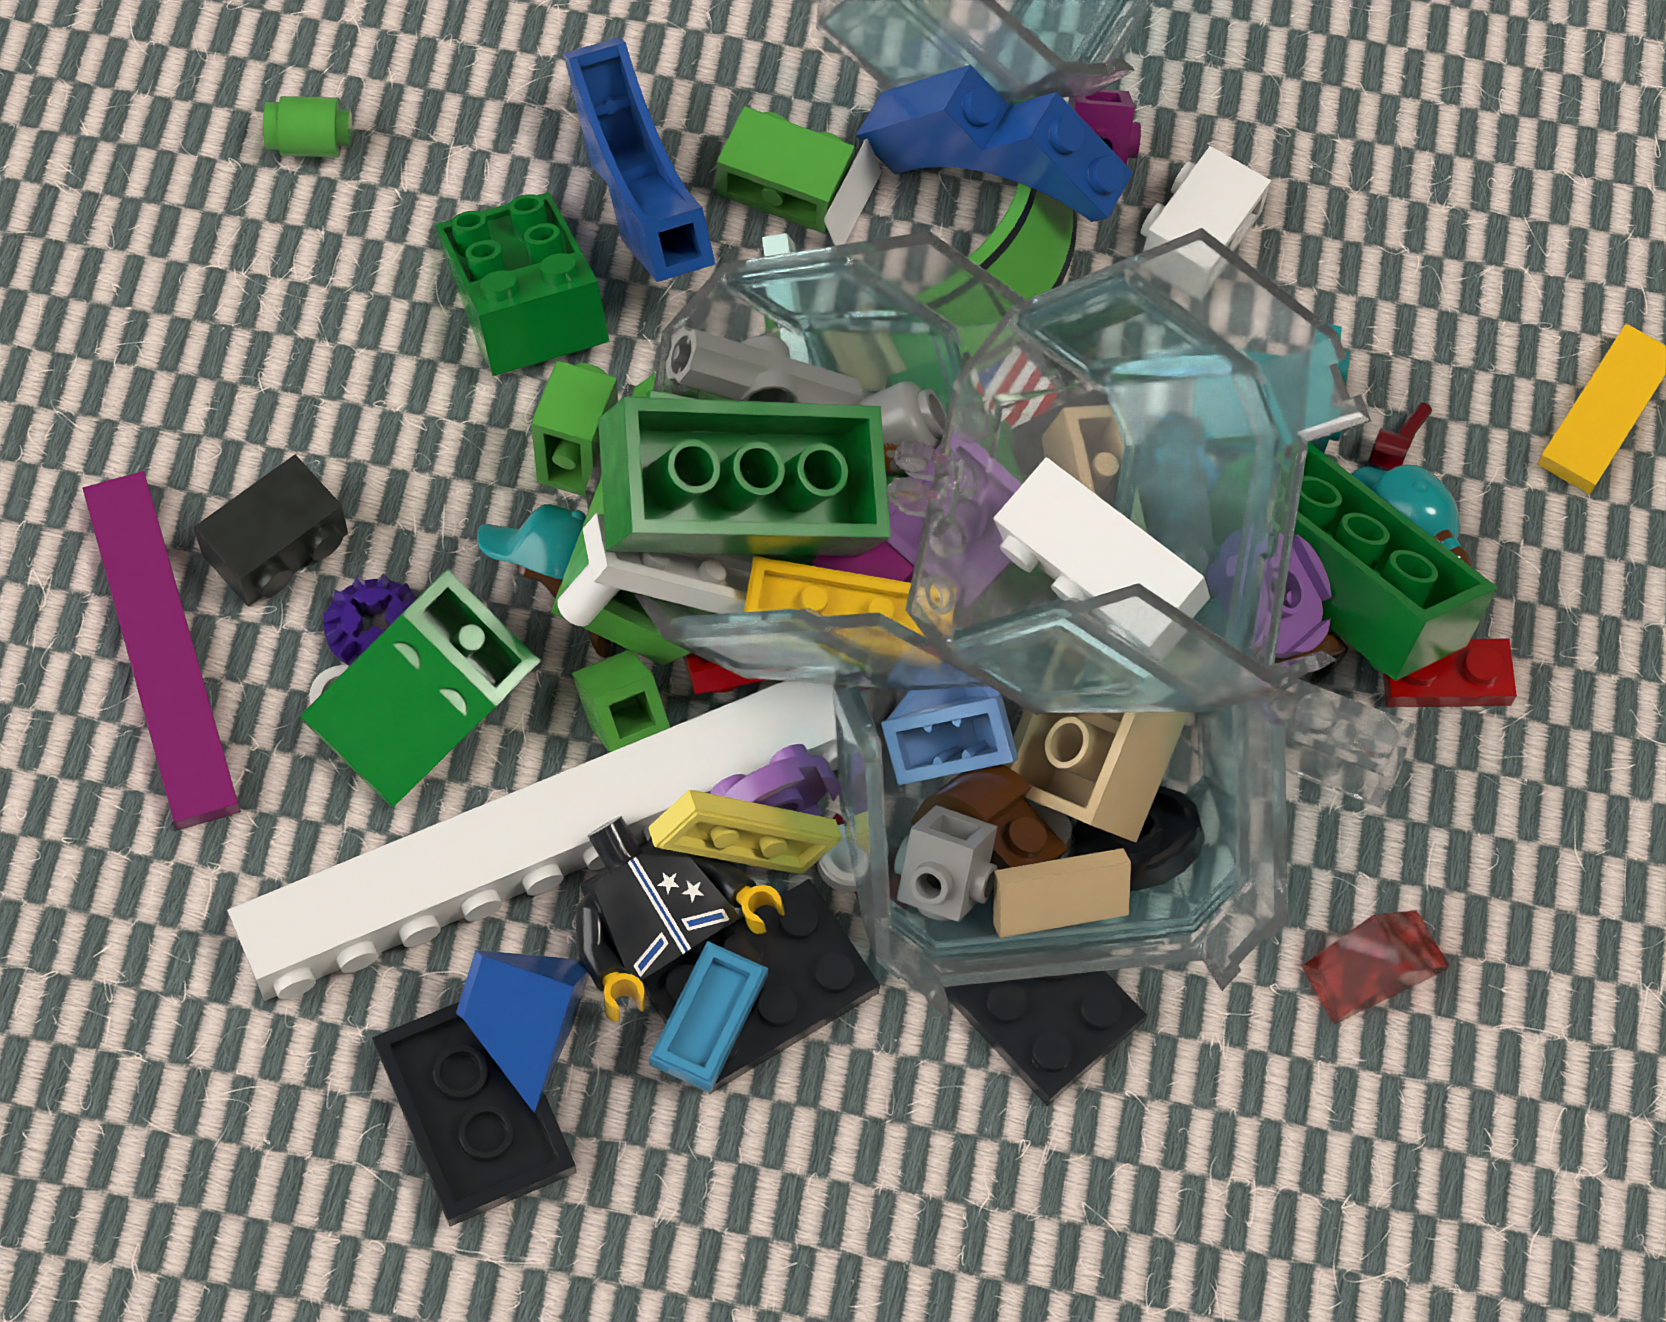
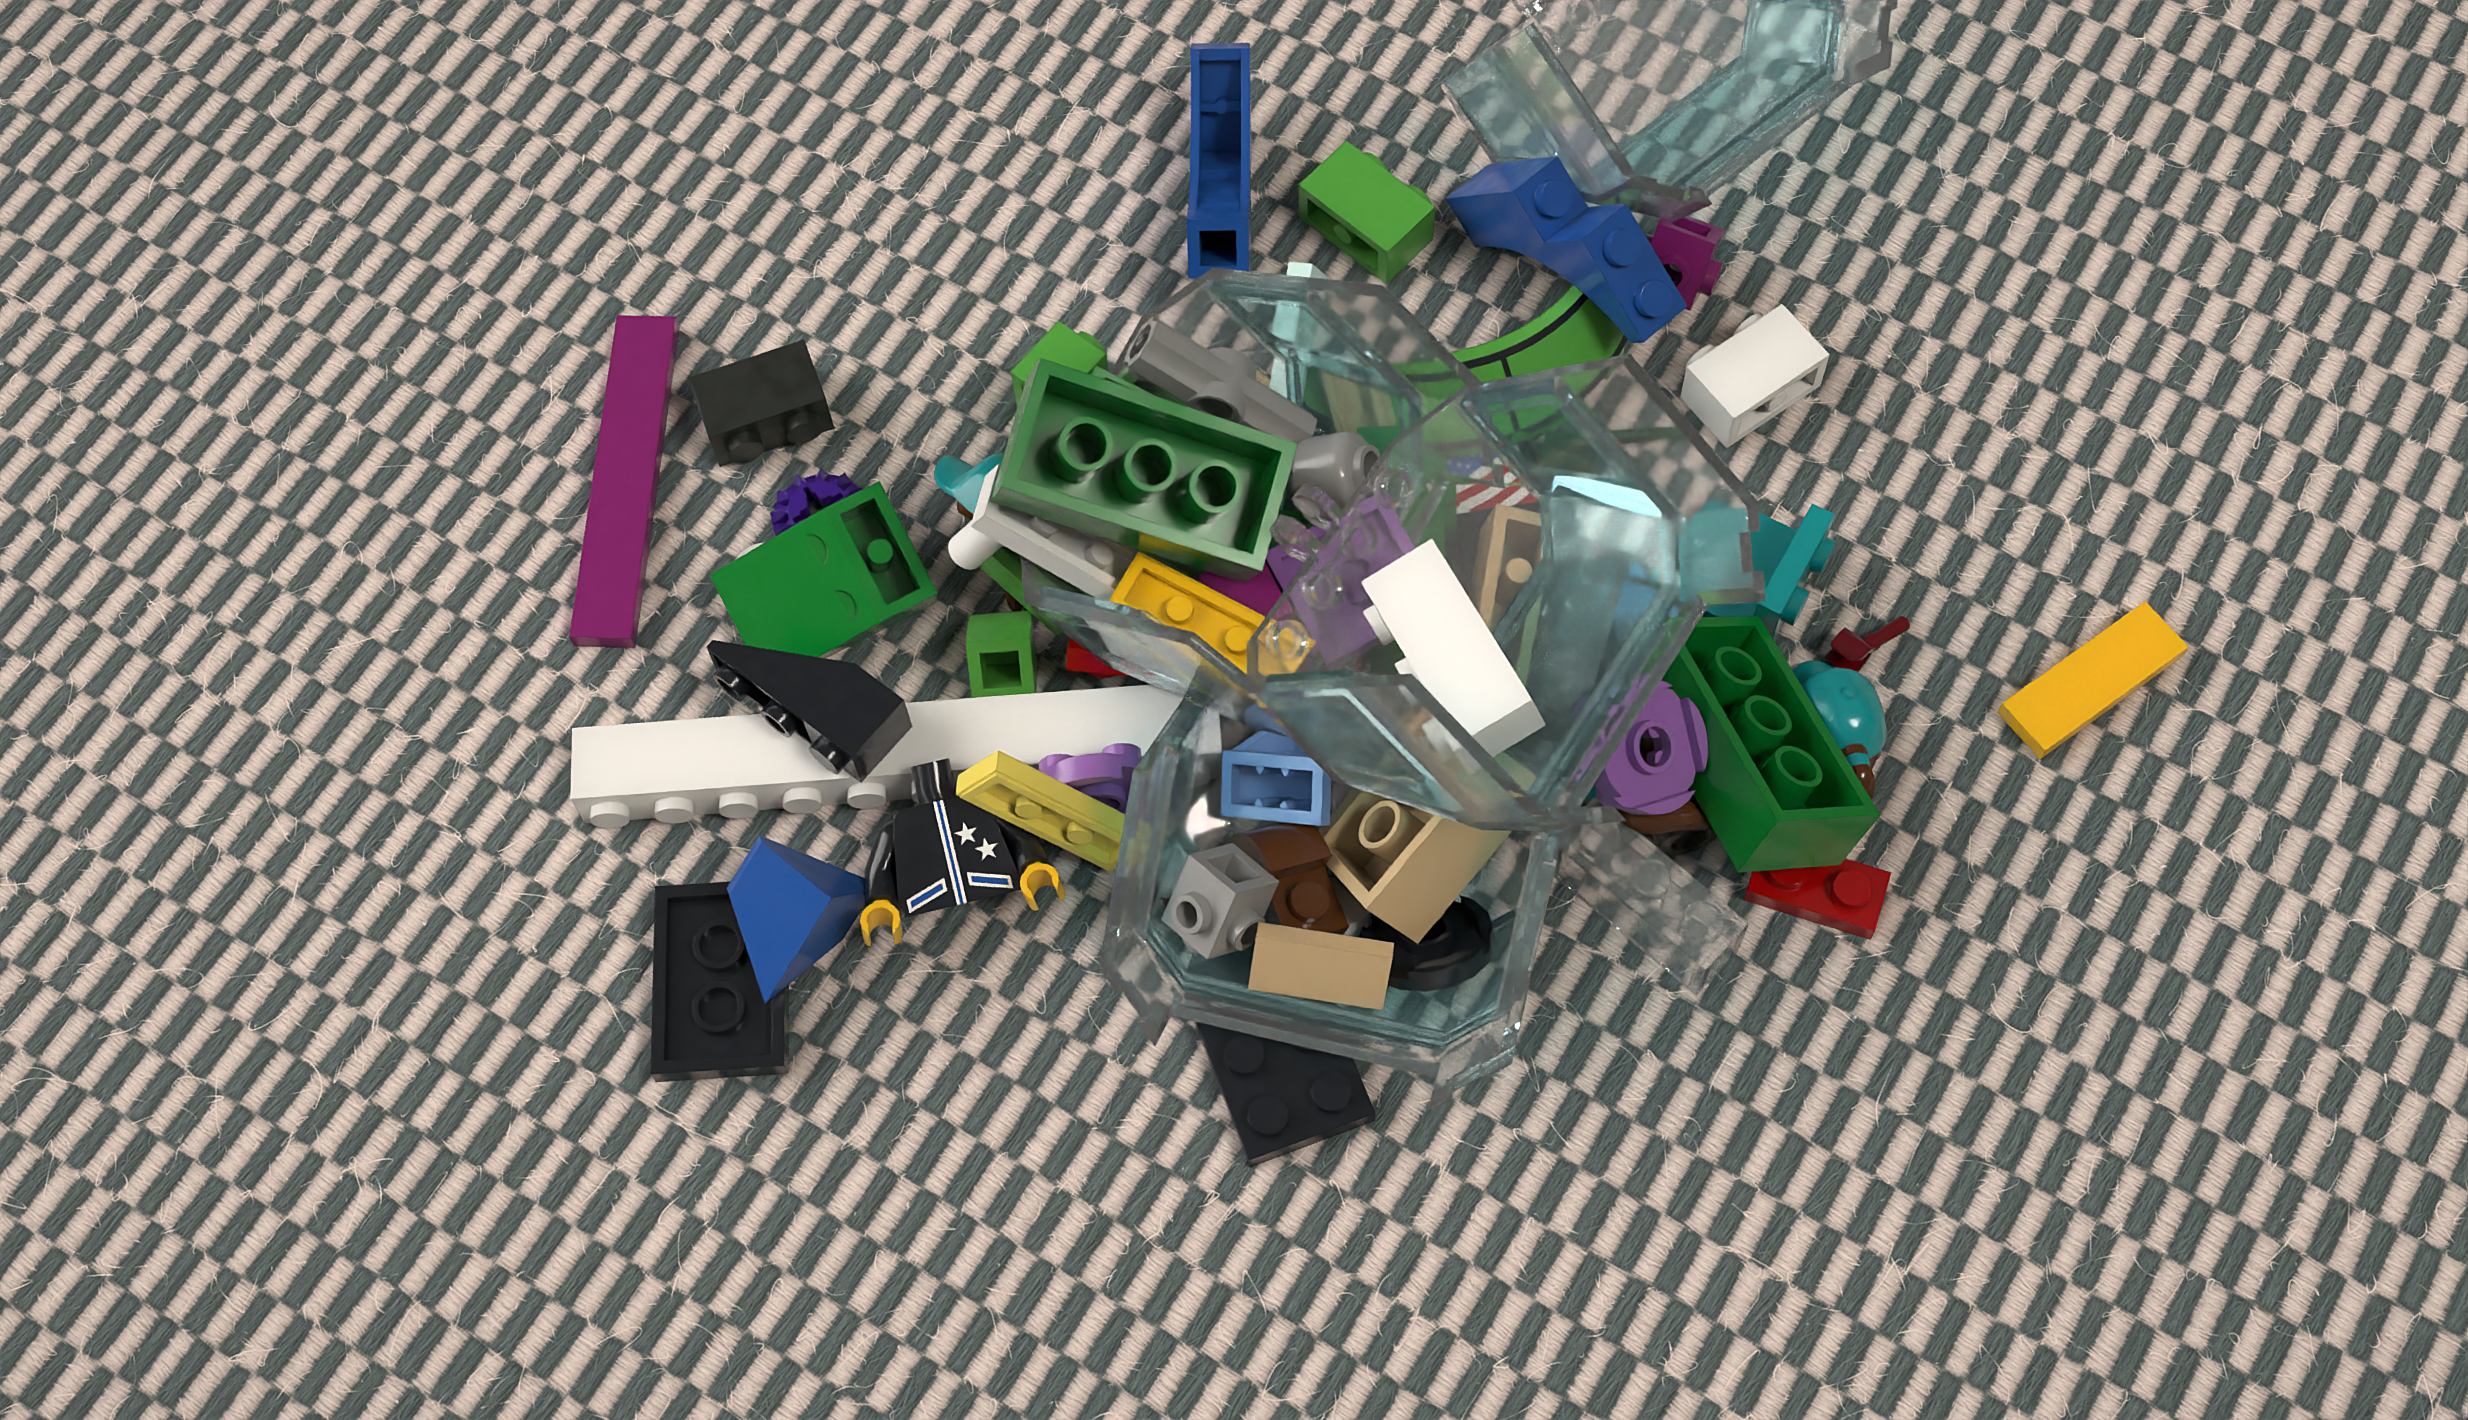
camera: 30 degrees right, 0 degrees up
bright green brick [263,96,352,158] -> none
green slope [435,192,610,376] -> none
black plate [641,879,880,1094] -> none
dark azure tile [649,941,768,1093] -> none
white sticker [824,139,881,253] -> none
clear red slope [1302,910,1450,1024] -> none
none -> black slope [706,640,913,783]

